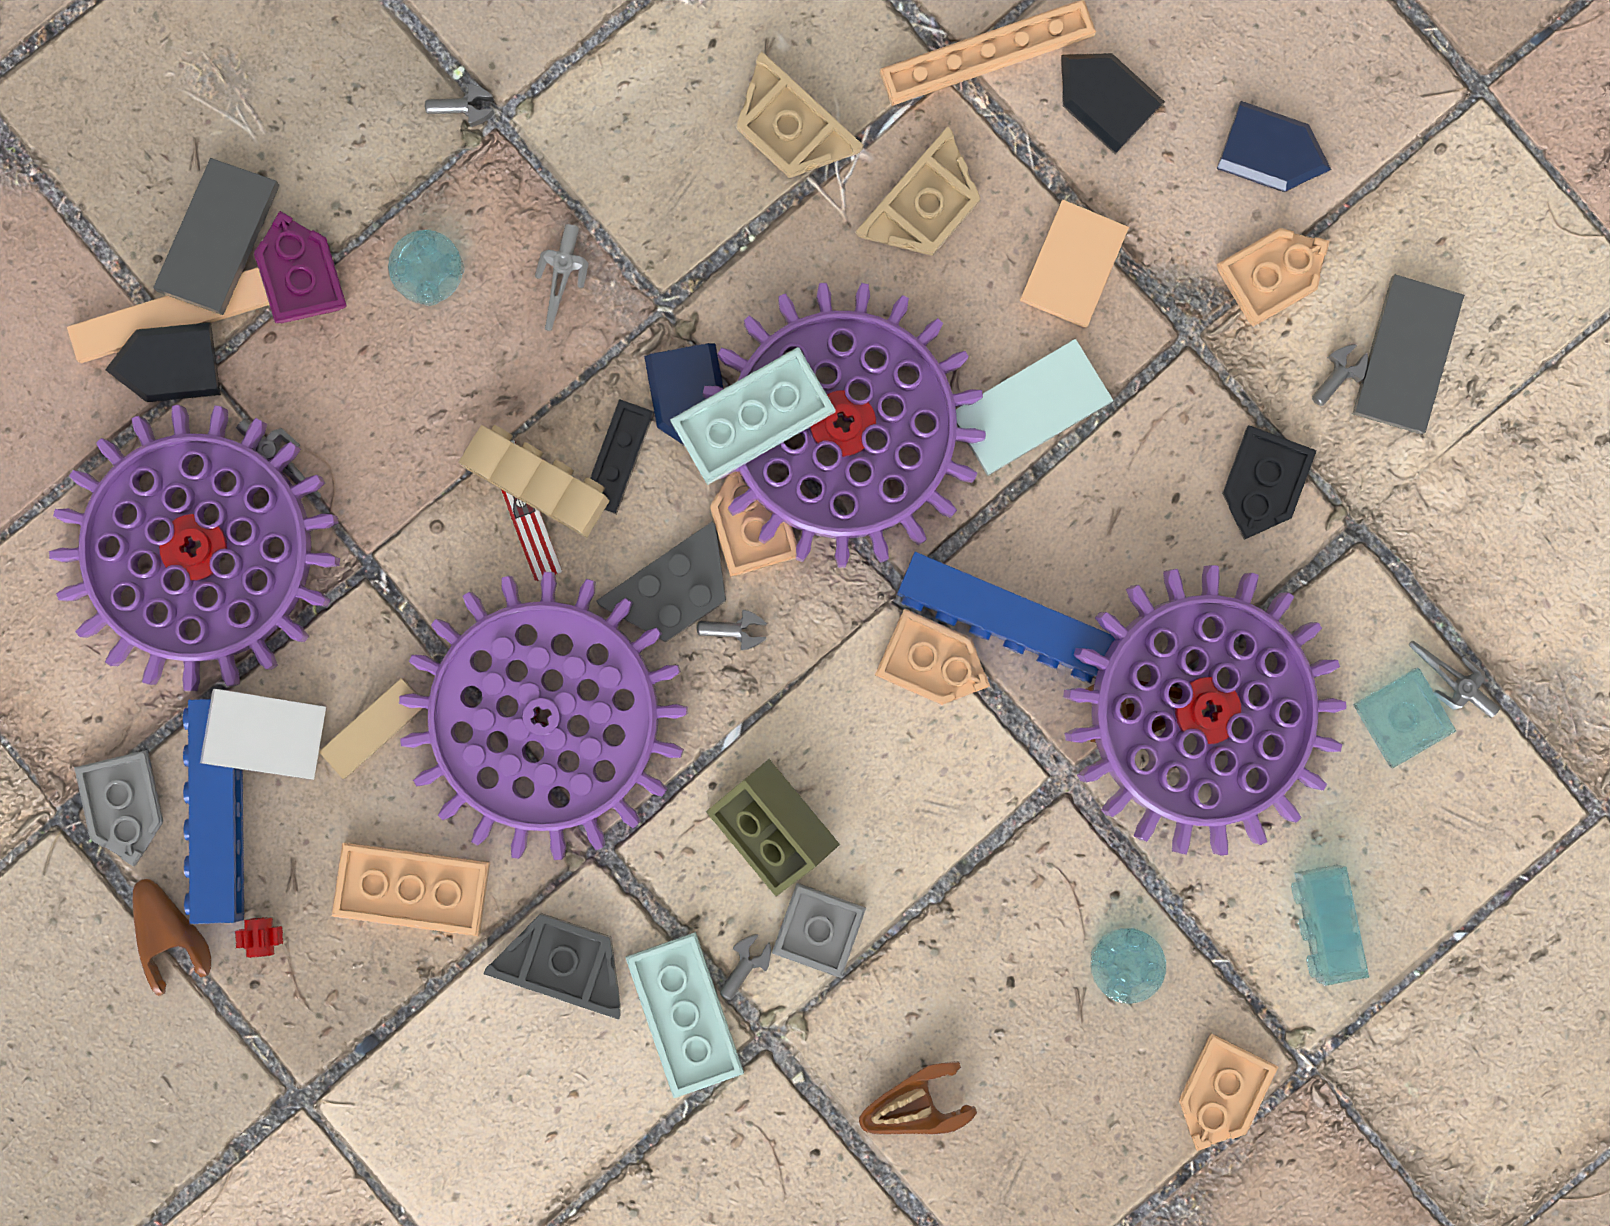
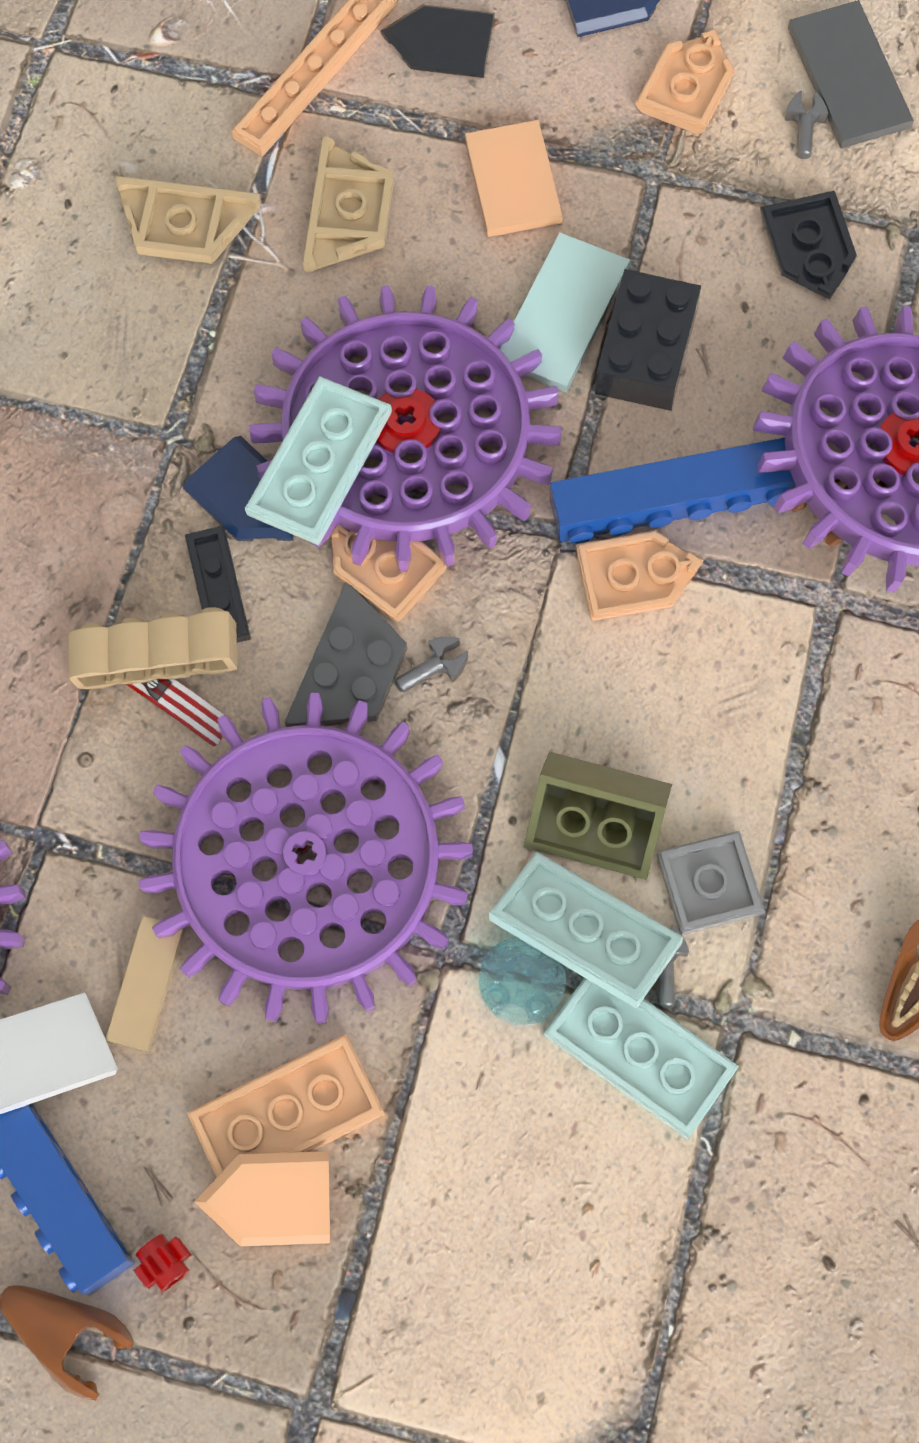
camera: 30 degrees left, 15 degrees down
dark grey wing [484,913,622,1020] -> none
light grey piece [535,224,589,331] -> none
none -> light nougat tile [194,1151,330,1246]
none -> clear light blue tile [479,937,566,1025]
none -> light aqua tile [489,851,683,1009]
none -> black brick [595,269,701,411]

